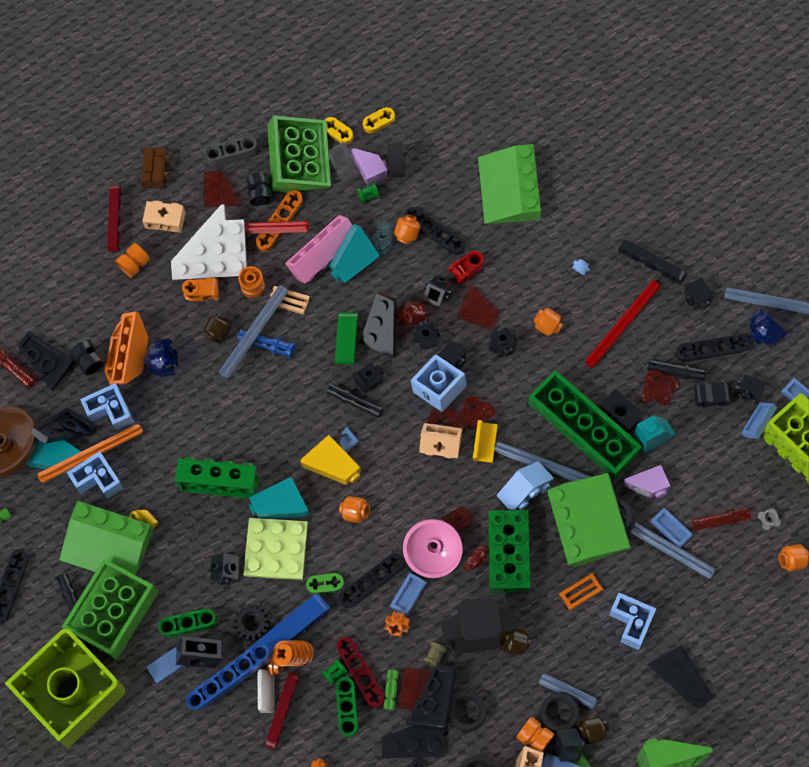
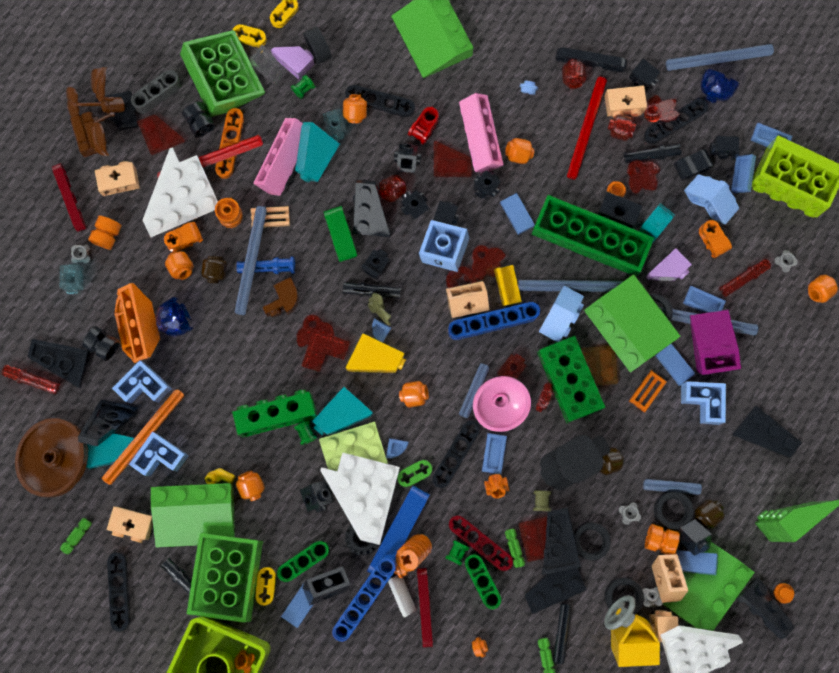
camera: 30 degrees left, 10 degrees up
none -> clear light blue brick [60,264,84,294]
none -> reddish brown plant [66,67,124,156]
none -> light grey plate [71,245,90,264]
none -> black wing [96,91,138,131]
none -> light nougat brick [107,507,153,543]
none -> orange head [165,251,194,280]
none -> orange plate [234,650,255,673]
none -> orange head [236,470,265,501]
none -> yellow beam [255,567,276,606]
none -> reddish brown brick [262,277,299,318]
none -> green bush [294,421,317,445]
none -> clear red plate [297,315,334,352]
none -> clear red plate [301,329,350,372]
none -> white wing [321,453,400,545]
none -> olive plate [368,293,391,326]
none -> medium blue tile [386,439,408,458]
none -> blue beam [448,302,540,340]
none -> bright pink brick [459,93,503,173]
none -> sand blue axle [459,363,489,418]
none -> medium blue tile [500,193,535,235]
none -> clear red head [562,59,586,89]
none -> clear orange wing [580,346,618,386]
none -> light nougat brick [605,86,647,118]
none -> clear red head [607,114,636,141]
none -> orange plate [607,181,626,198]
none -> light grey plate [619,502,641,525]
none -> clear red plate [644,95,679,122]
none -> medium blue tile [655,344,695,386]
none -> light blue brick [684,174,739,224]
none -> magenta slope [690,310,741,375]
none -> orange piece [699,220,732,258]

